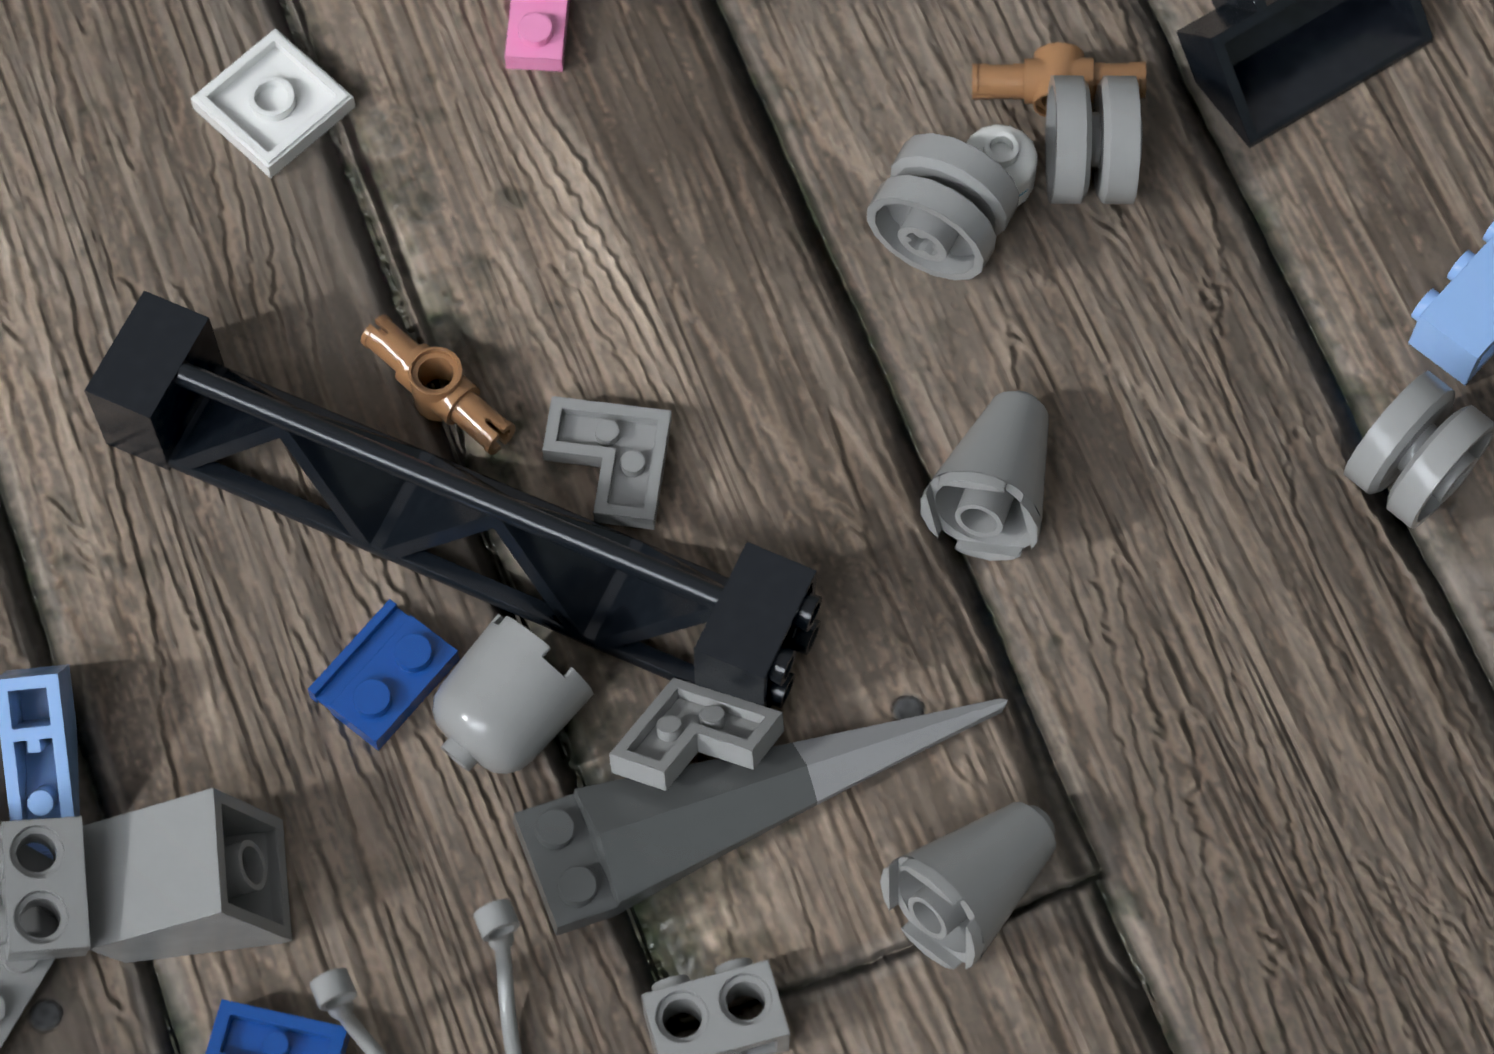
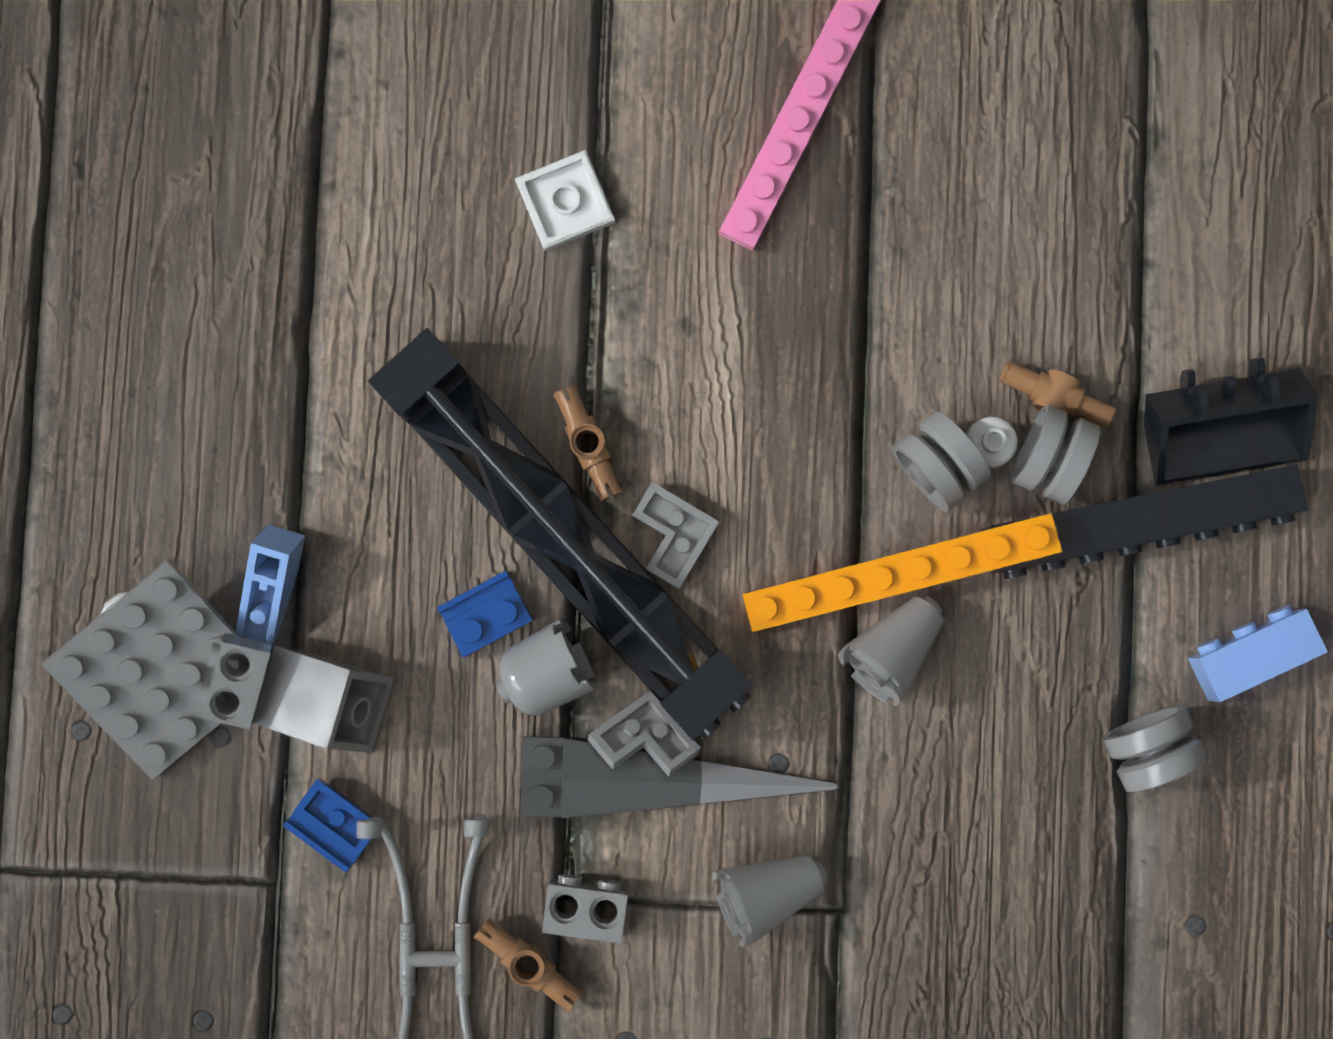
camera: 25 degrees right, 20 degrees up
none -> light orange plate [742,513,1062,632]
none -> black brick [981,464,1308,579]

